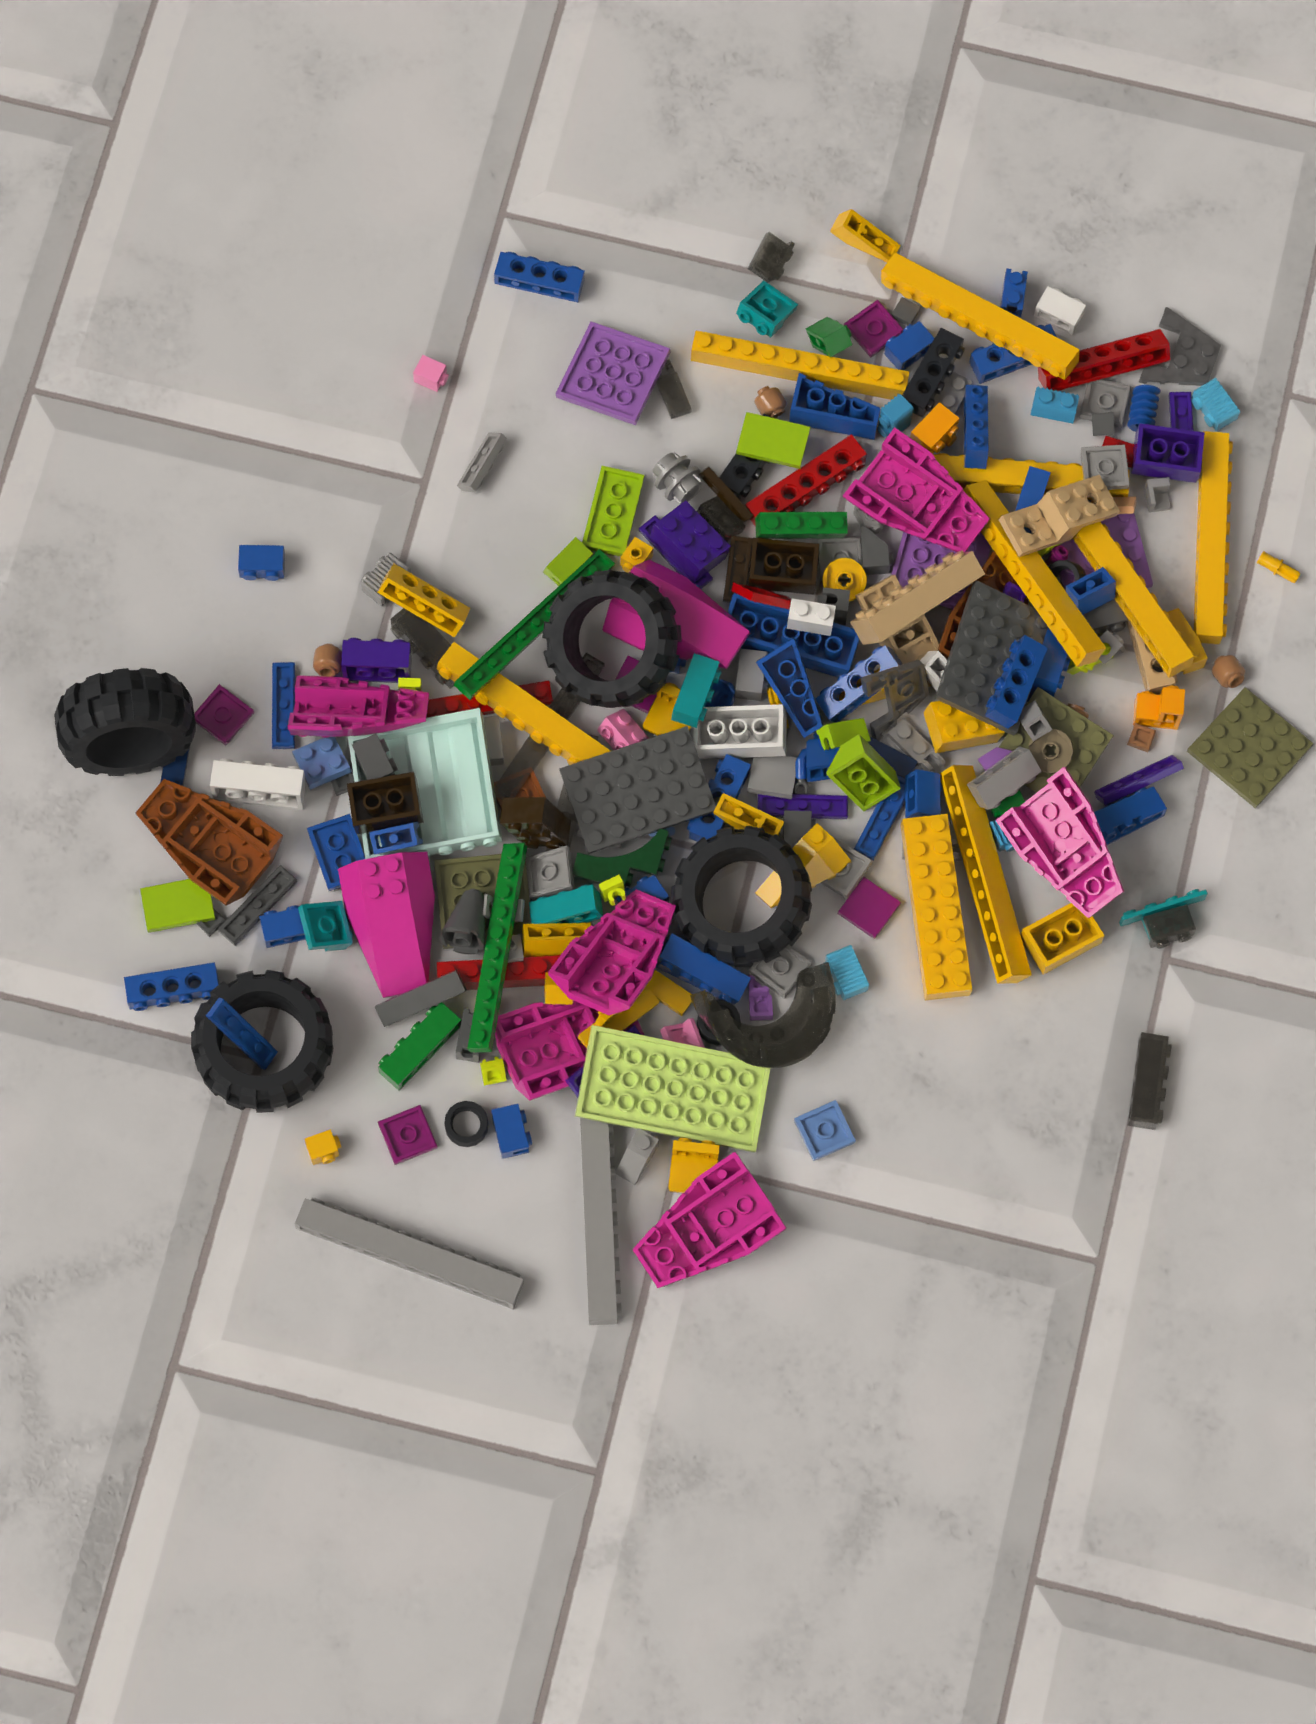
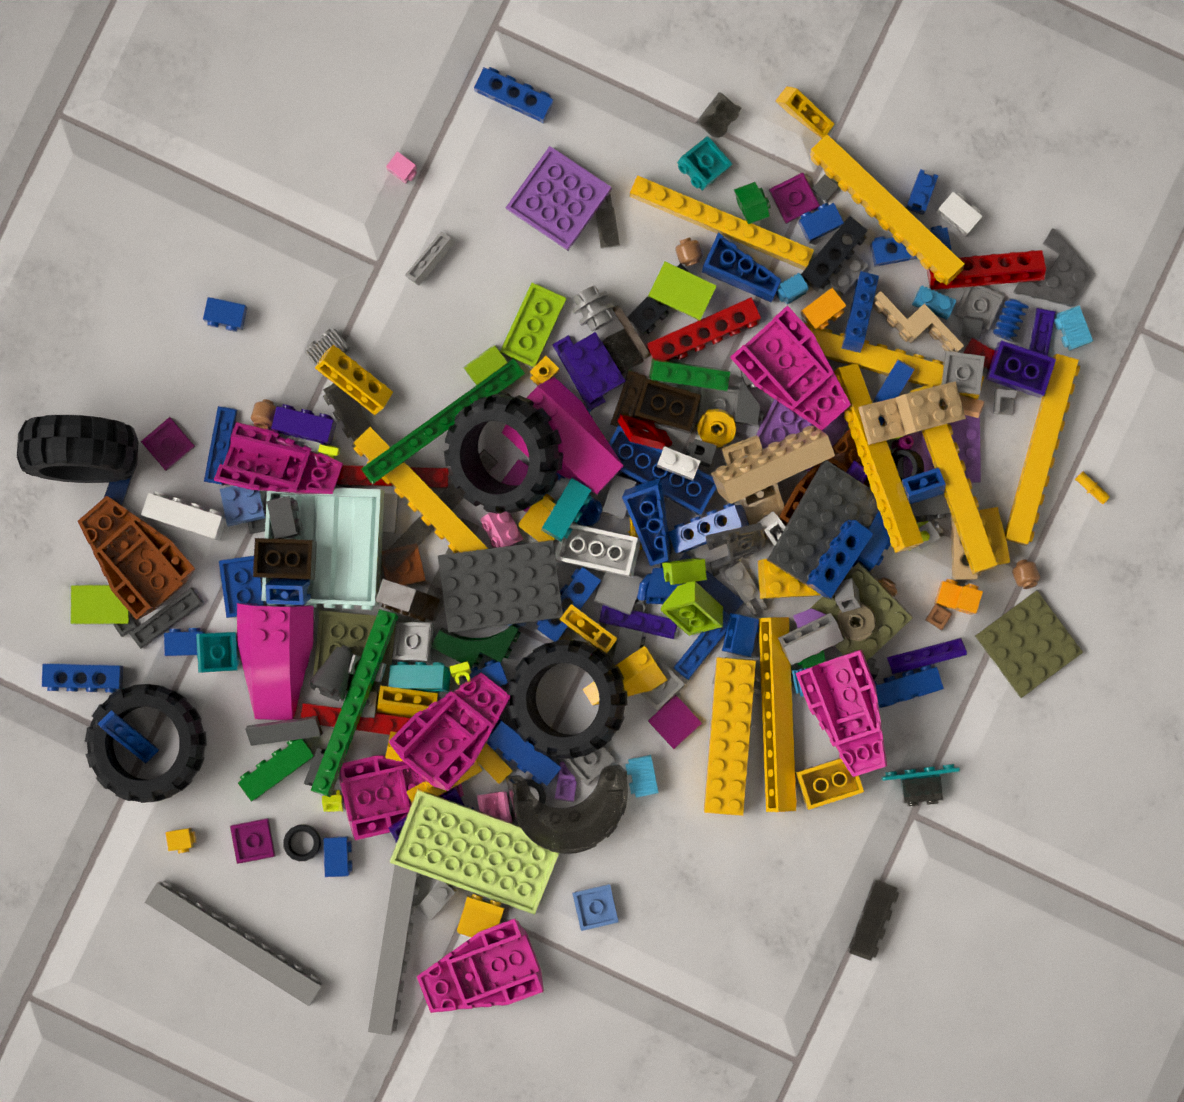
camera: 15 degrees right, 15 degrees up
none -> tan bracket [872,291,964,352]

